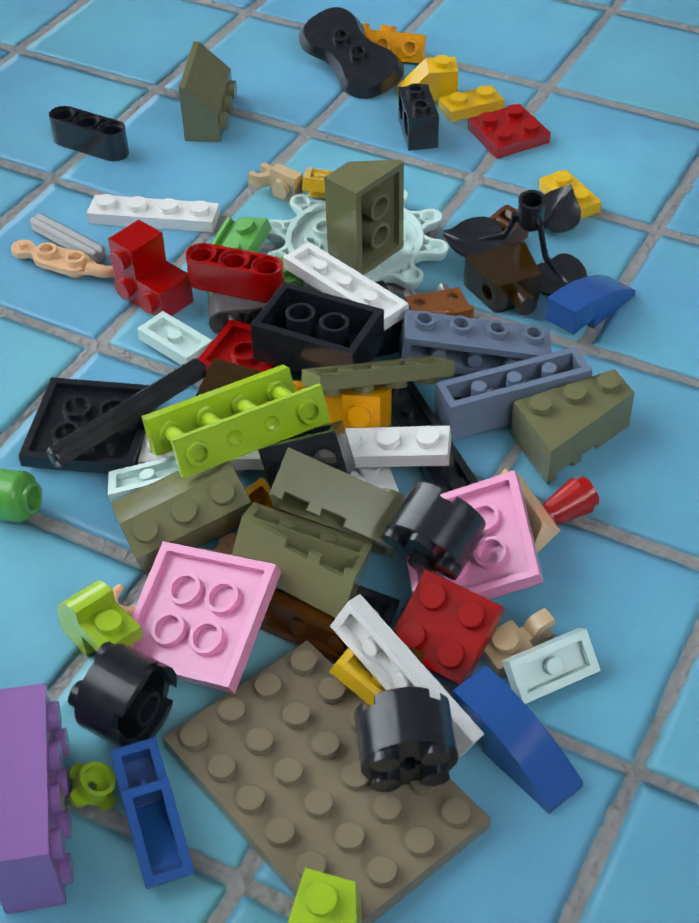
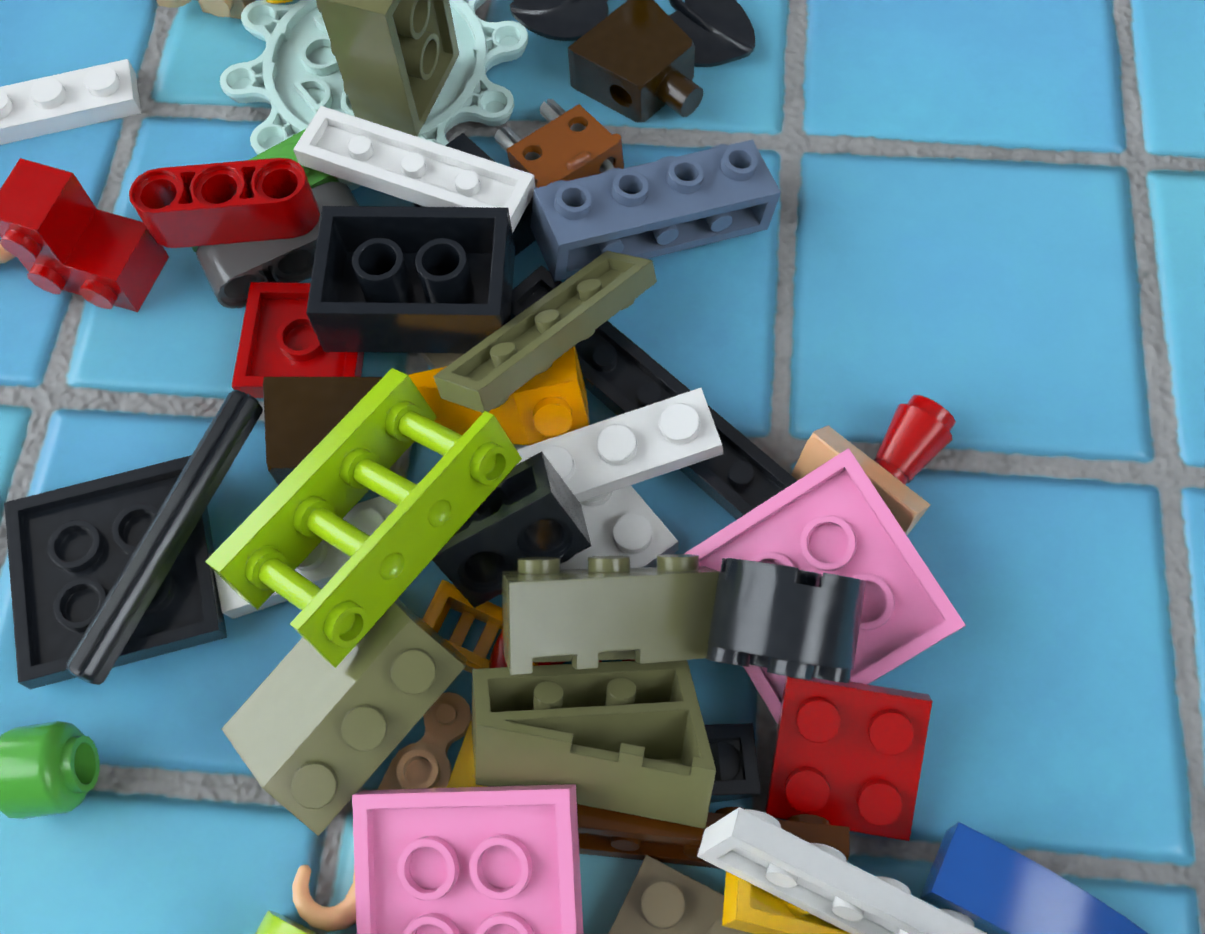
camera: 20 degrees left, 20 degrees up
light aqua plate [108,456,179,503] -> none
light aqua plate [137,311,212,365] -> none
bright green plate [211,217,272,252] -> none
sand blue brick [435,347,593,440] -> none
tan plate [481,608,555,678] -> none
light aqua plate [502,628,601,704] -> none
olive wedge [511,369,635,485] -> none
blue slope [545,275,636,335] -> none

